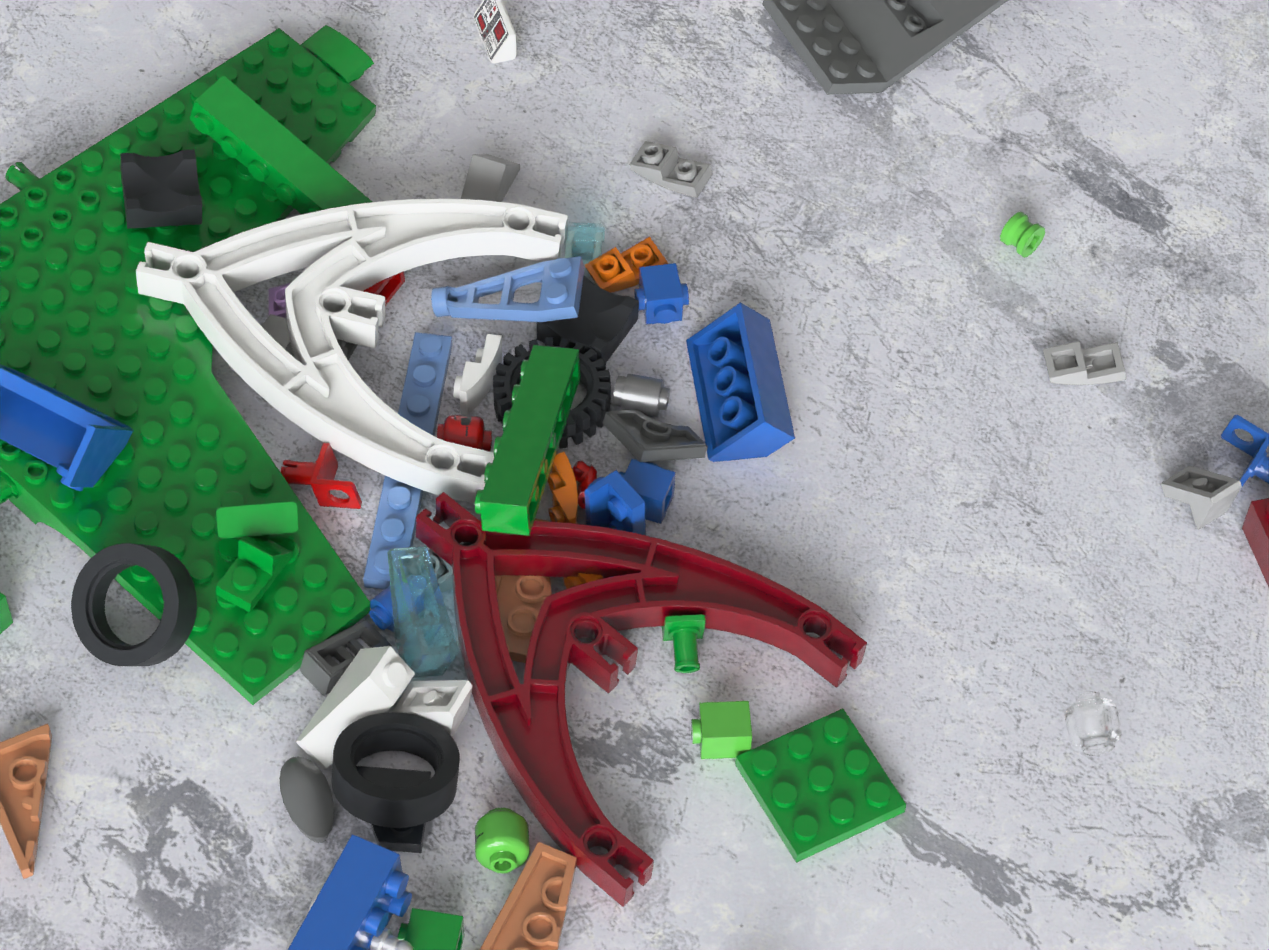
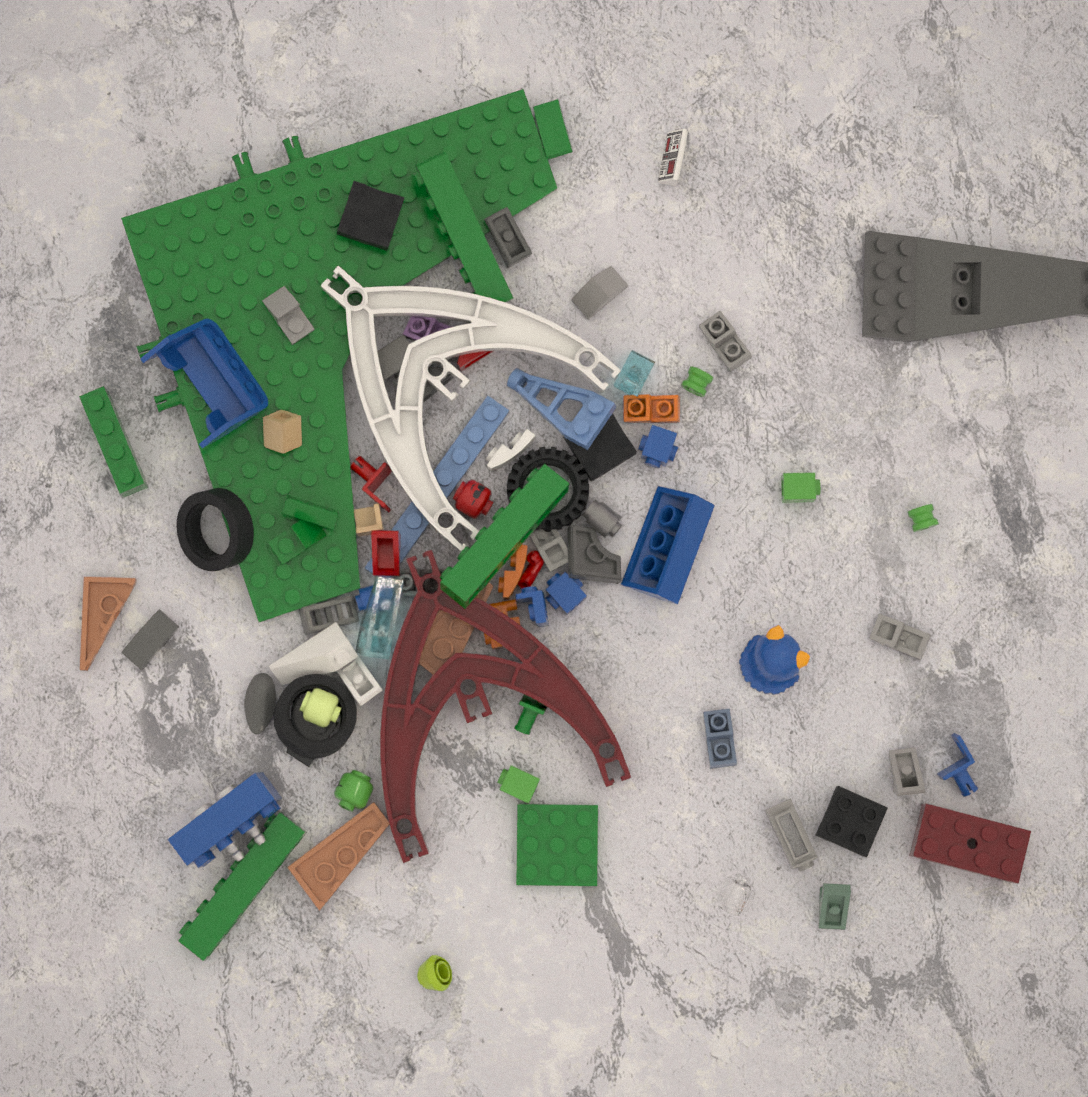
camera: 30 degrees right, 30 degrees up
none -> dark grey slope [121,609,179,670]
none -> light grey slope [262,286,315,345]
none -> tan panel [263,410,302,454]
none -> yellowish green head [300,688,342,727]
none -> tan panel [354,503,384,537]
none -> red slope [371,530,401,576]
none -> dark grey slope [484,207,532,268]
none -> light grey slope [530,529,568,572]
none -> bright green wheel [681,366,713,397]
none -> sand blue slope [703,708,737,769]
none -> blue hair [739,625,810,695]
none -> light grey window [764,799,818,872]
none -> bright green brick [781,473,821,503]
none -> black brick [815,786,888,857]
none -> sand green slope [818,883,851,930]

